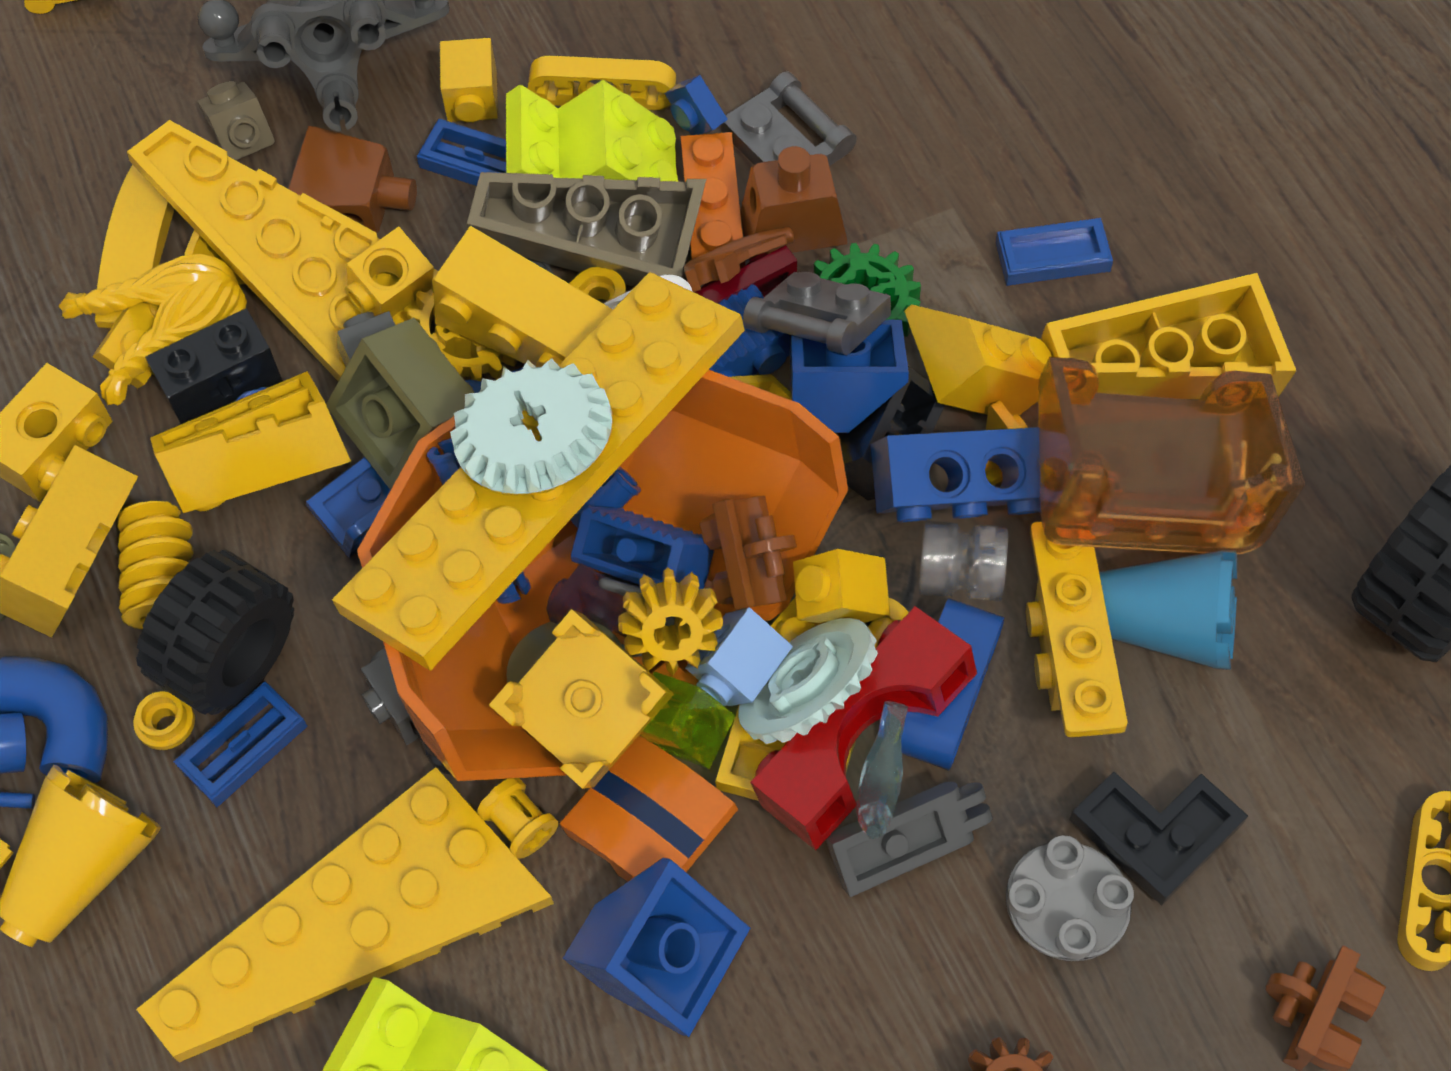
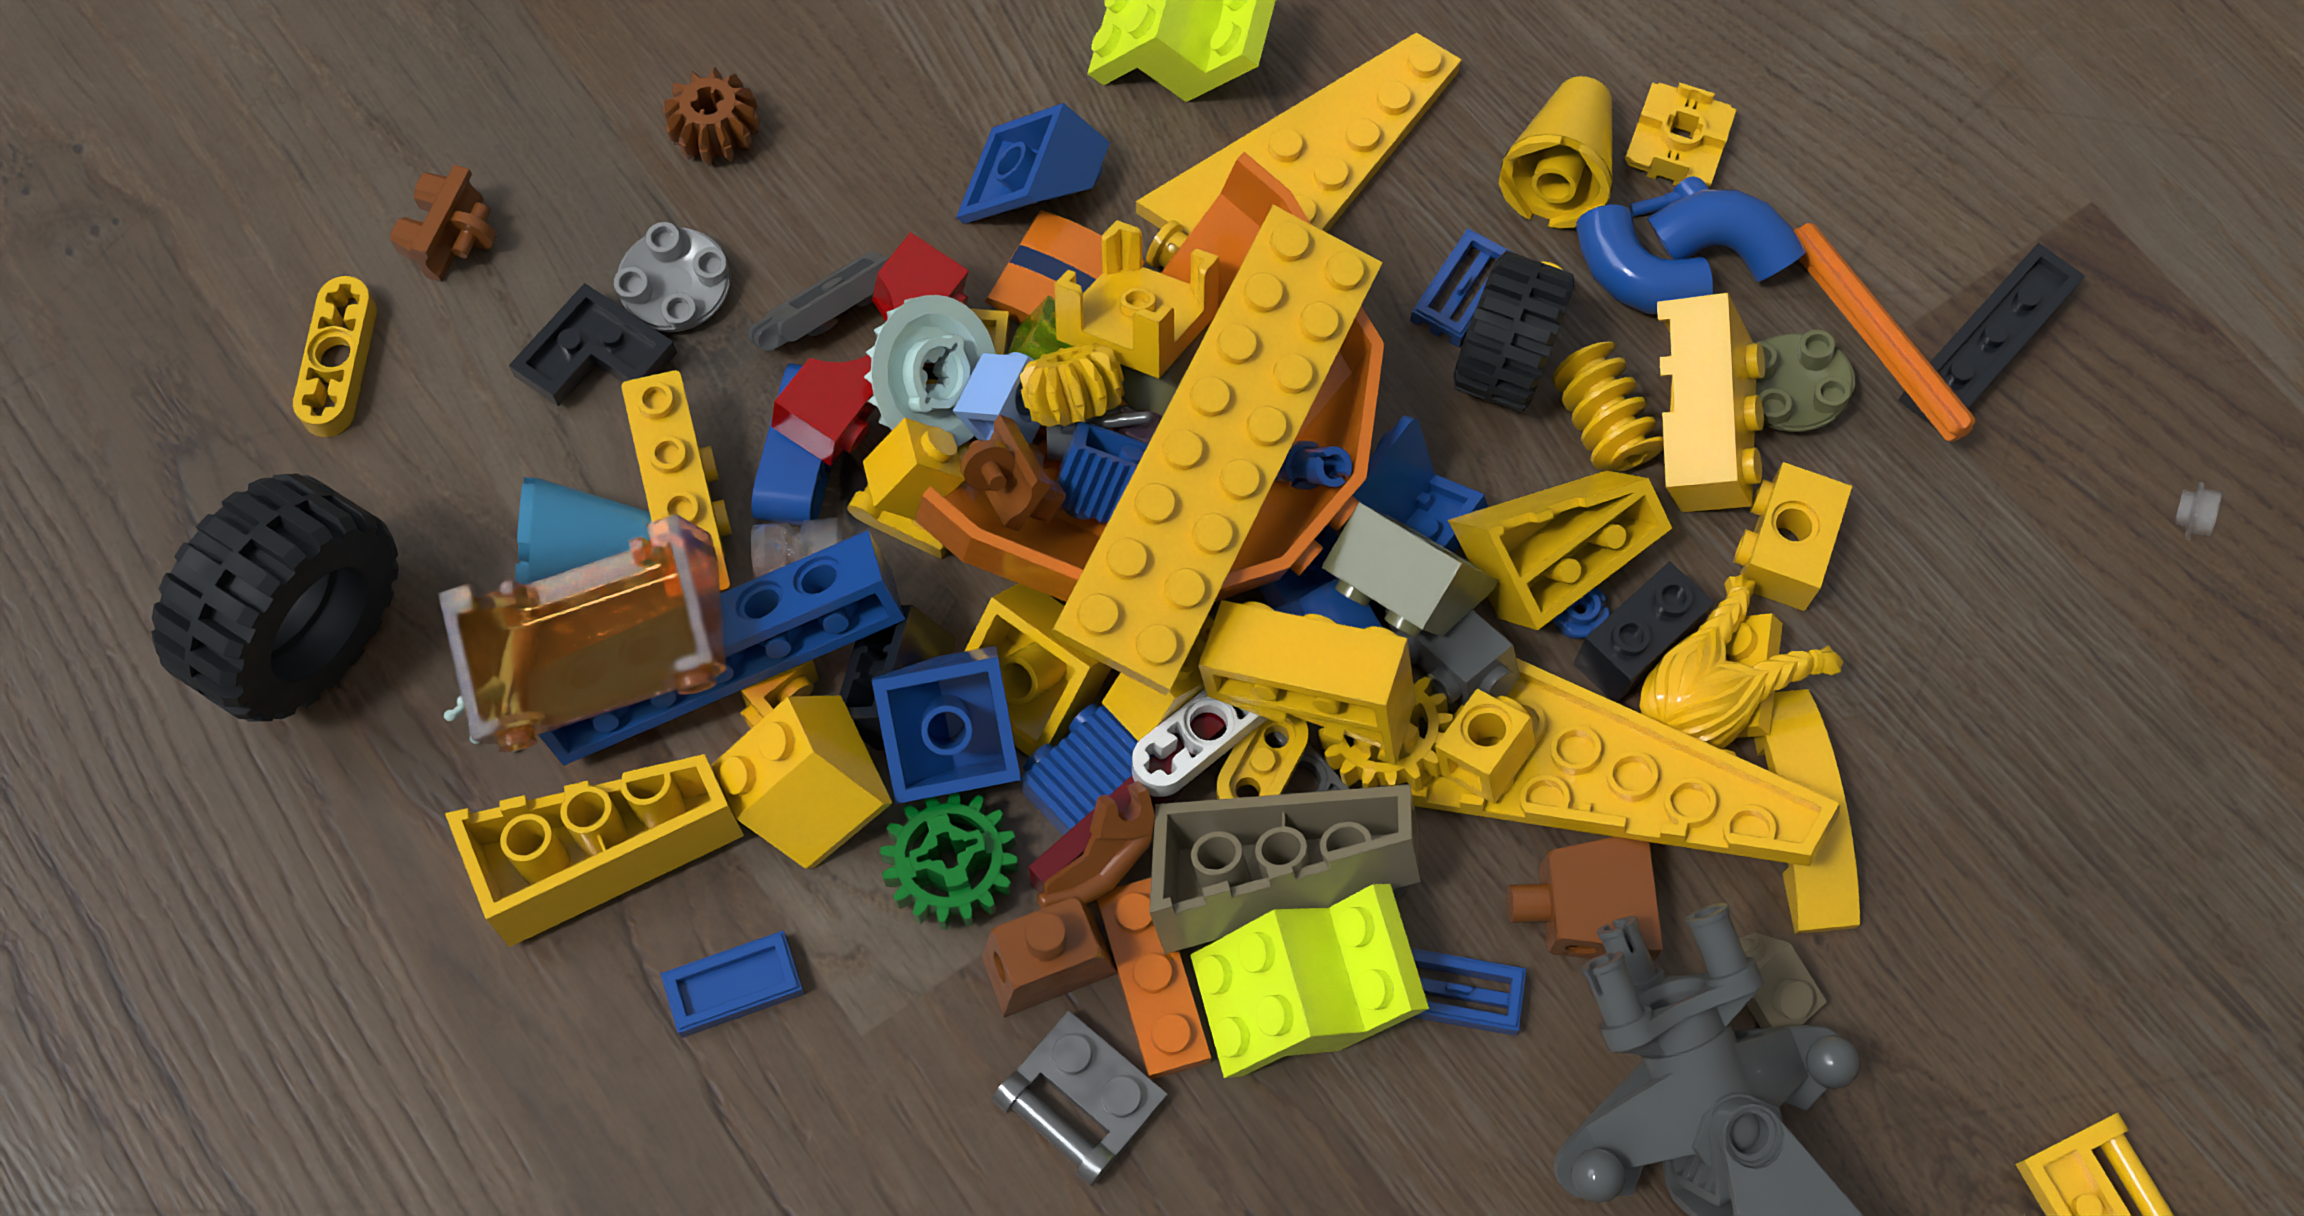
camera: 165 degrees right, 5 degrees up
yellow brick [440,38,498,122] -> none
light aqua gear [450,358,613,494] -> none
yellow beam [527,56,676,110] -> none
blue plate [665,75,728,135] -> none
flat silver plate [743,272,891,355] -> none
clear light blue piece [856,701,908,839] -> none

